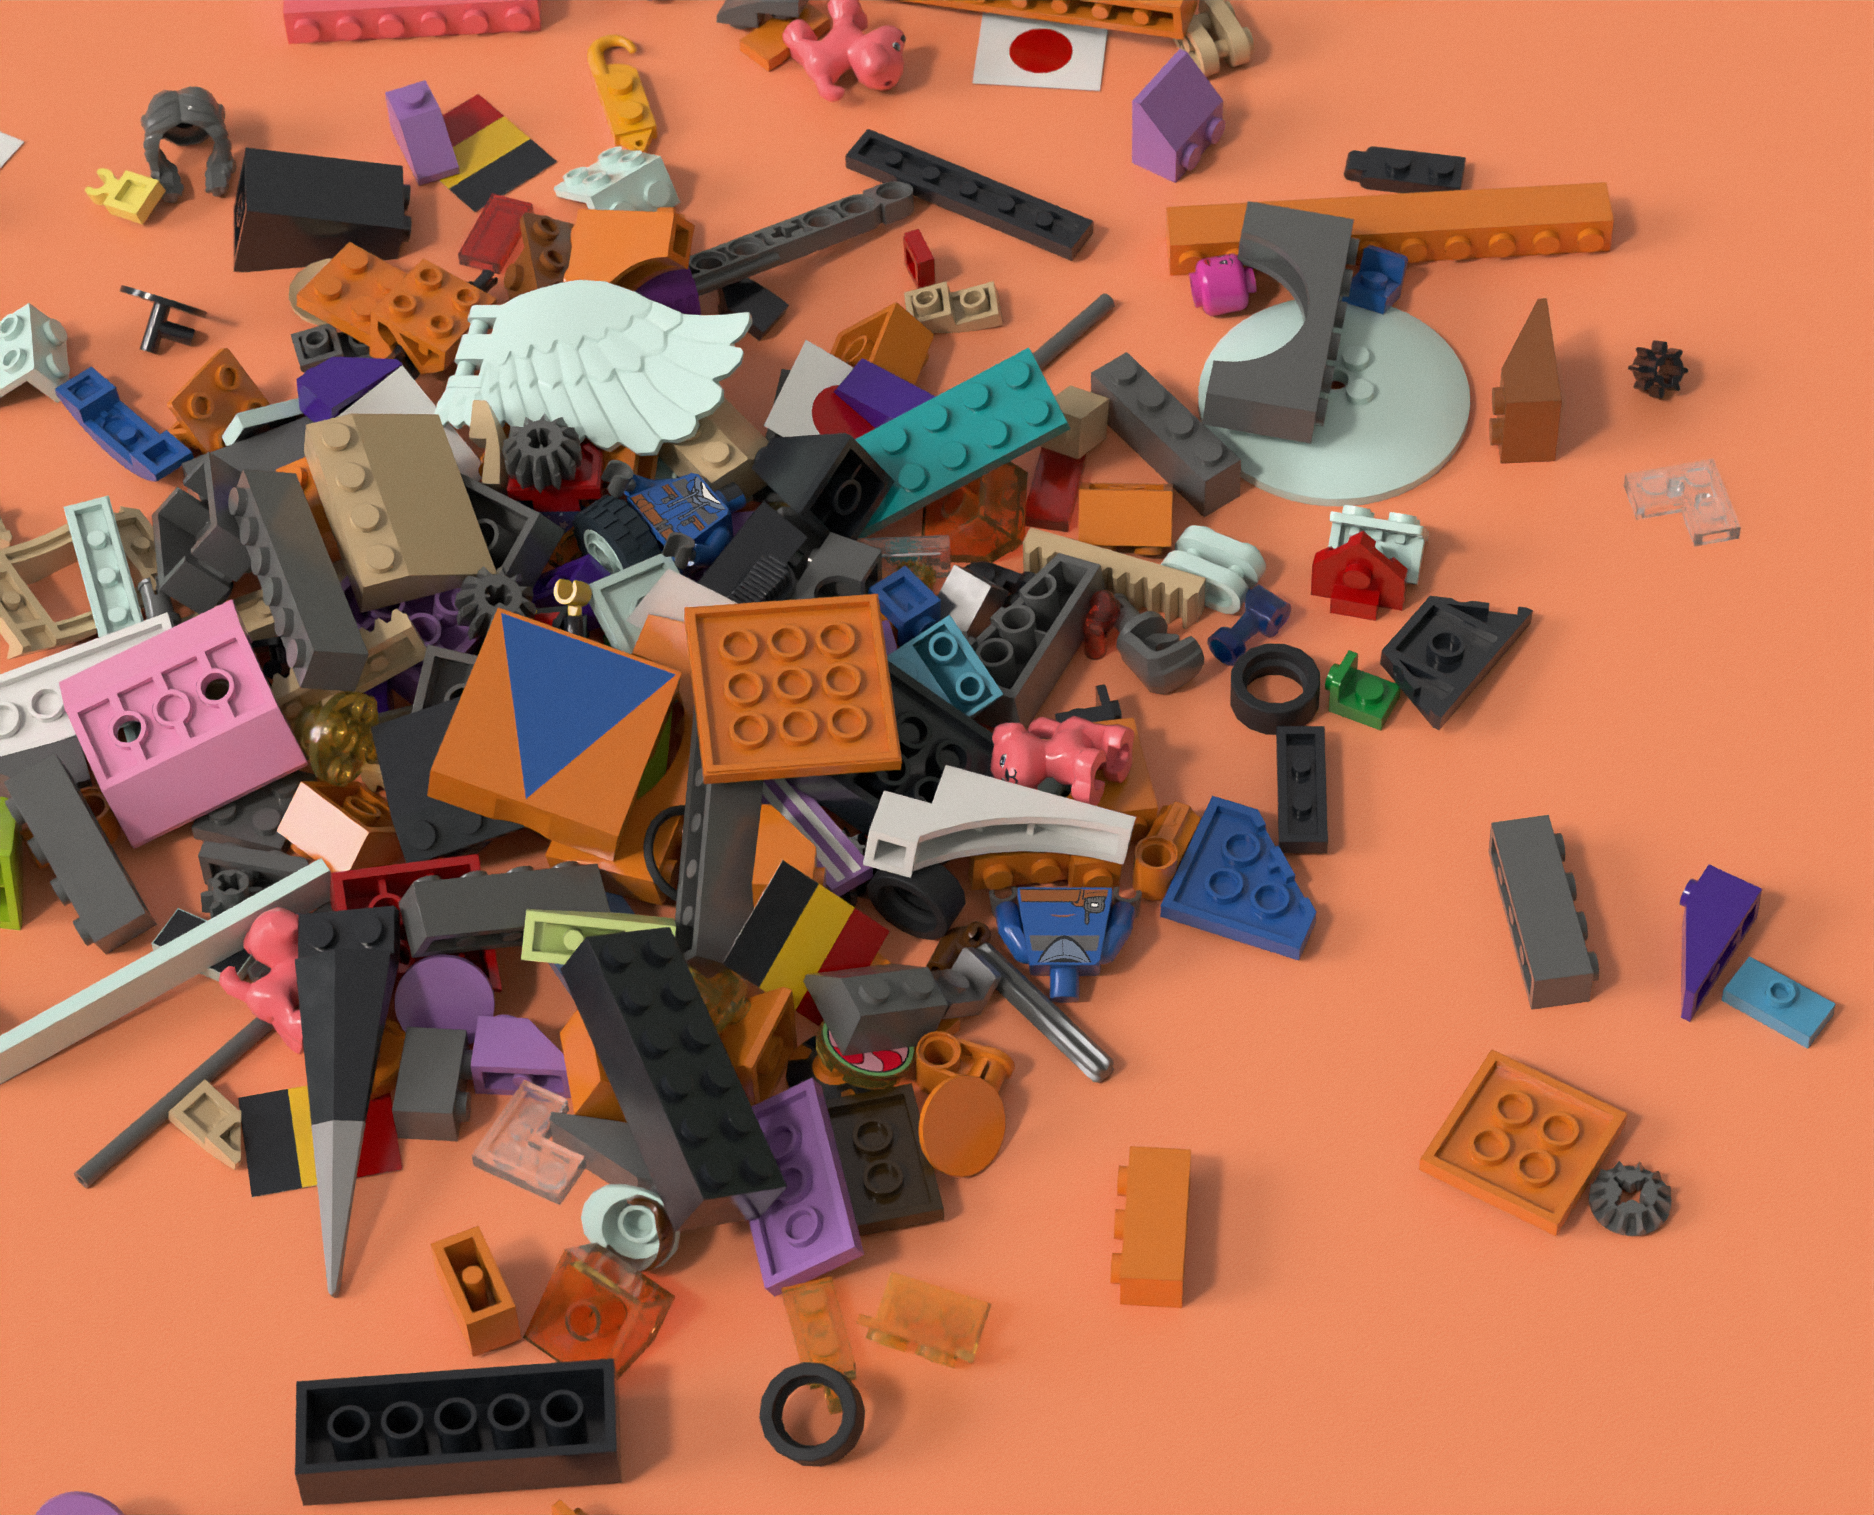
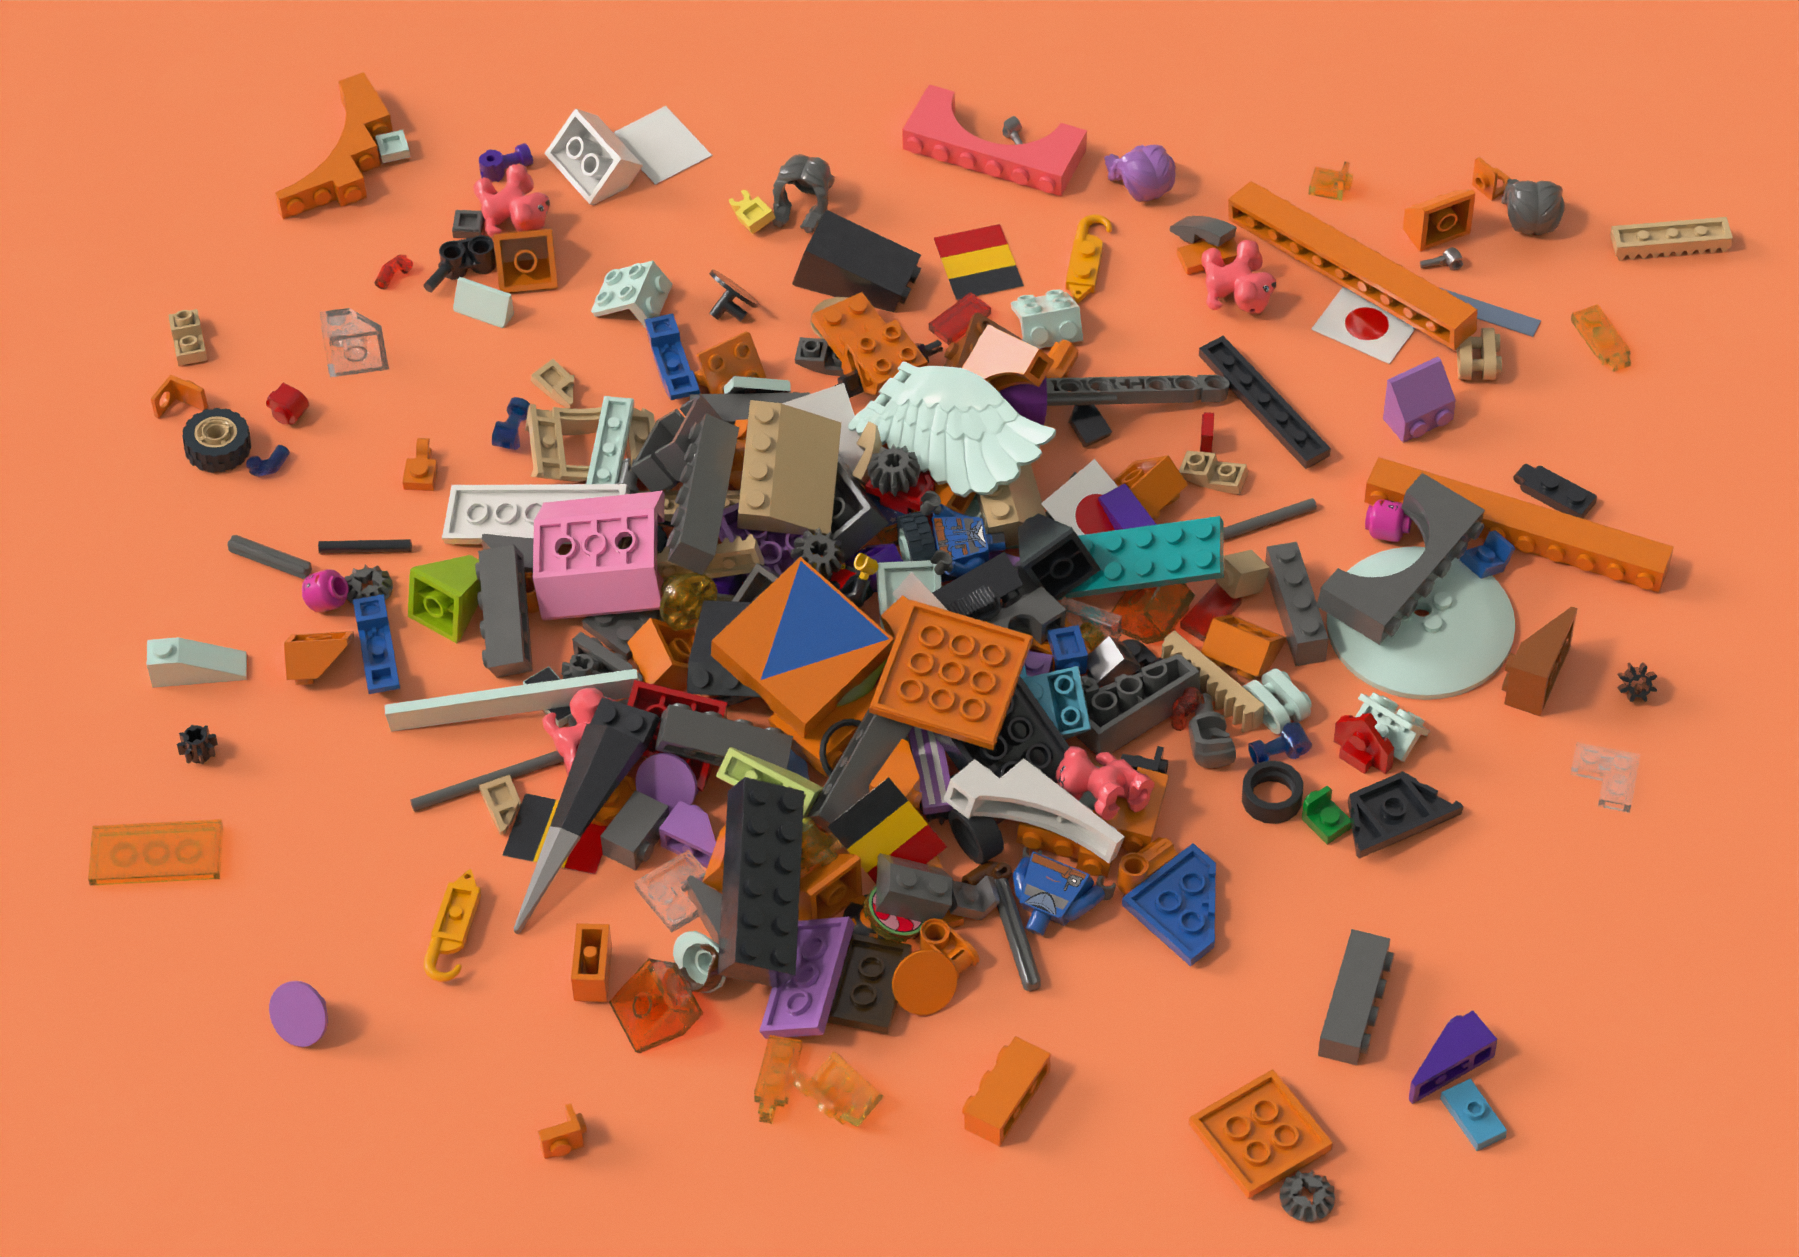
camera: 25 degrees right, 0 degrees up
black brick [295,1358,622,1506] -> none
dark purple slope [296,357,403,423] -> none
medium lavender slope [385,80,460,186] -> none
black tyre [759,1362,865,1467] -> none
black plate [1276,726,1328,853] -> none
none -> light orange plate [423,869,481,982]

